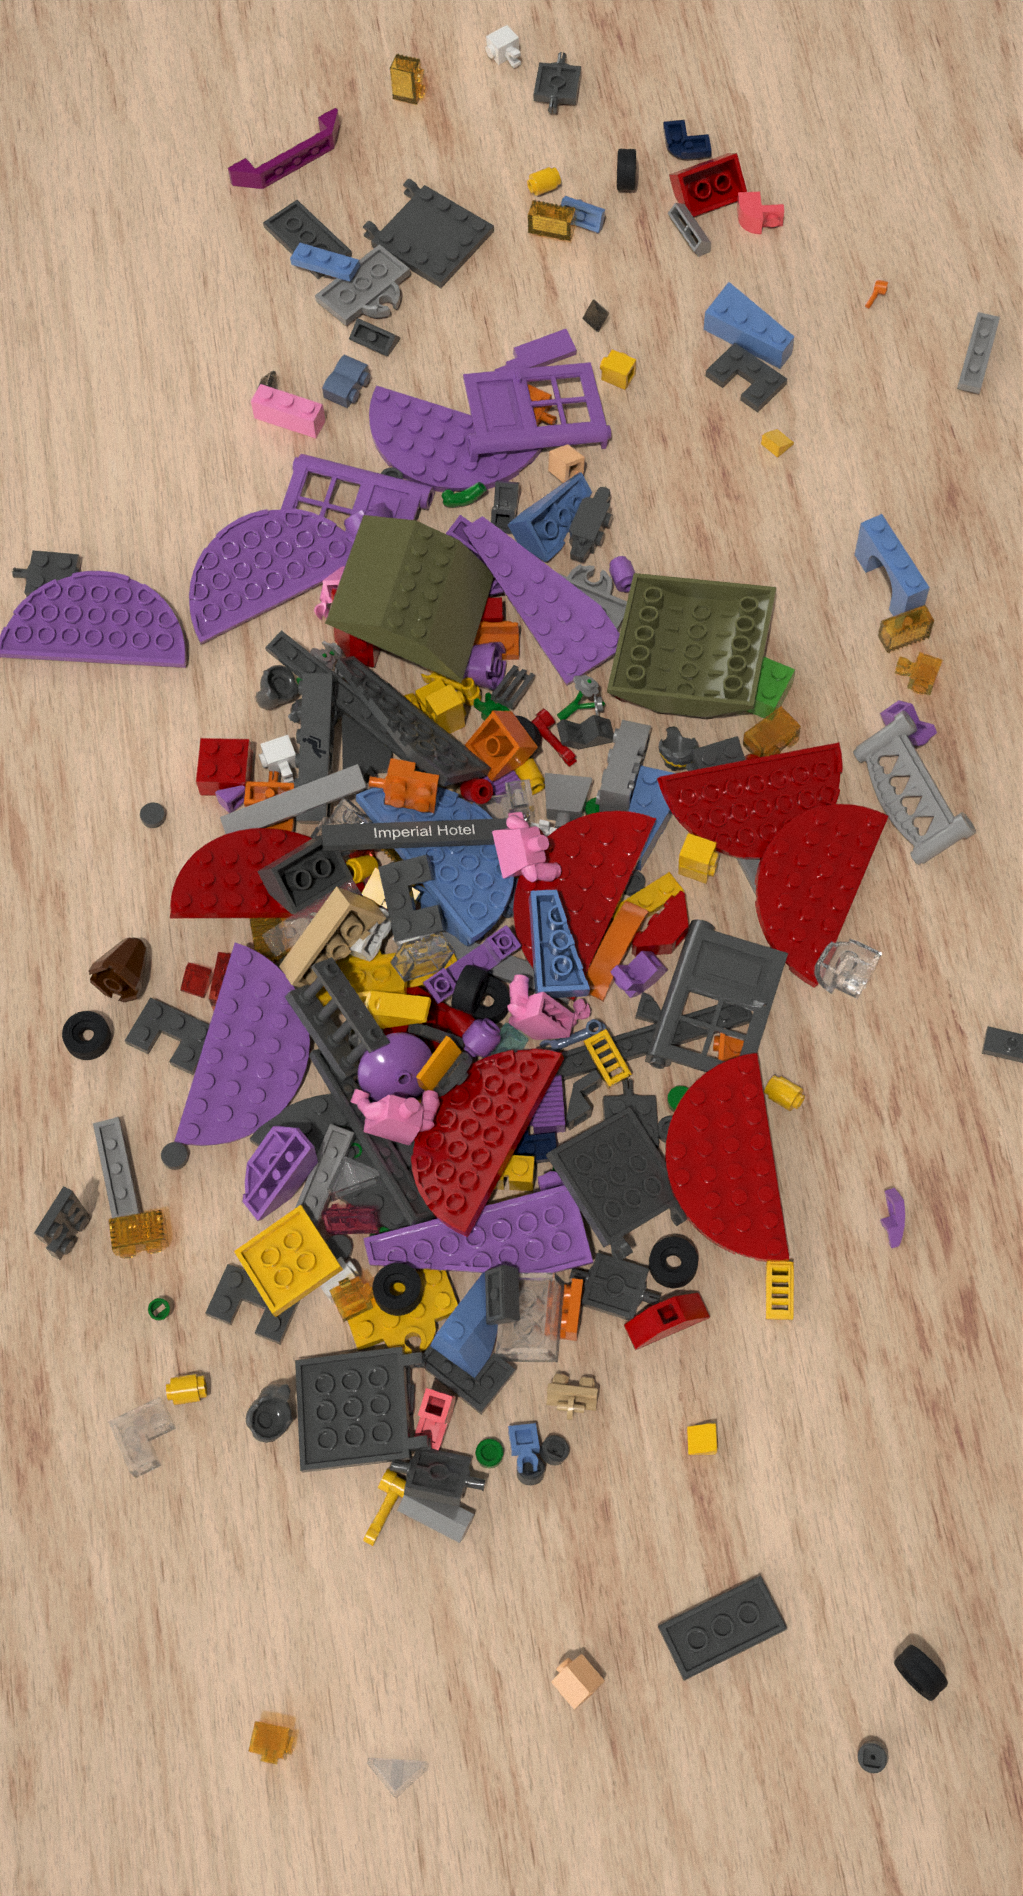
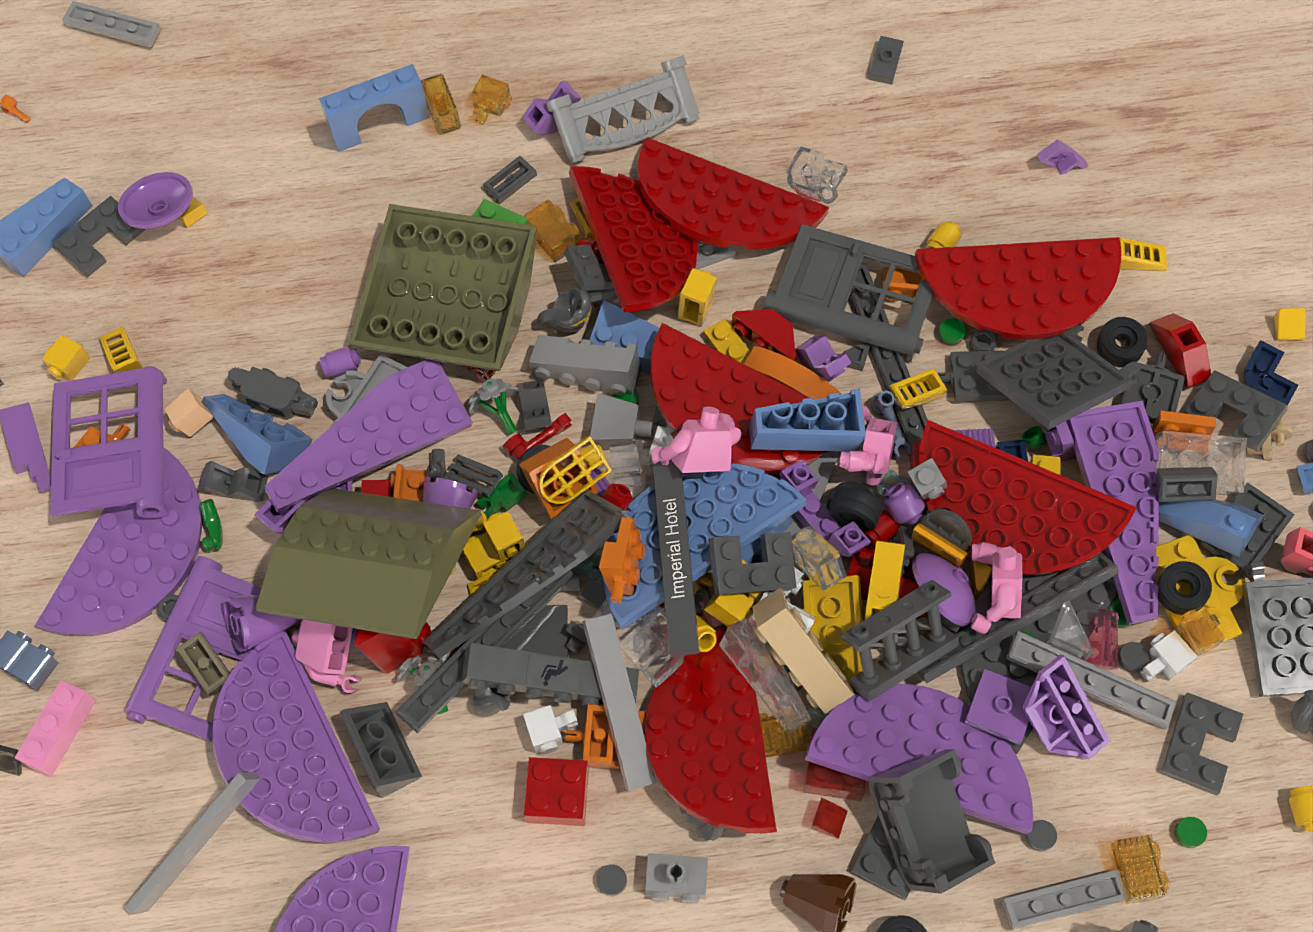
camera: 90 degrees left, 0 degrees up
green hinge [148,1298,170,1321] -> none
medium lavender slope [215,785,245,813] -> none
yellow plate [234,1205,343,1317] -> none
dark grey hair [255,665,299,710] -> none
dark grey slope [257,835,353,914] -> none
dark grey slope [566,1070,601,1131] -> none
none -> yellow slope [99,326,143,373]
none -> medium lavender dish [118,172,193,229]
none -> light grey tile [125,772,261,915]
none -> dark tan brick [176,631,230,695]
none -> dark grey slope [340,702,422,798]
none -> dark grey arm [426,449,446,480]
none -> dark grey tile [483,156,537,204]
none -> yellow window [538,436,612,504]
none -> light grey brick [645,853,708,904]
none -> dark grey windscreen [869,749,995,894]
none -> light grey brick [908,458,948,500]
none -> medium lavender plate [964,669,1031,745]
none -> green tile [1175,817,1207,848]
none -> dark grey plate [1185,370,1288,452]
none -> dark blue plate [1244,340,1298,406]

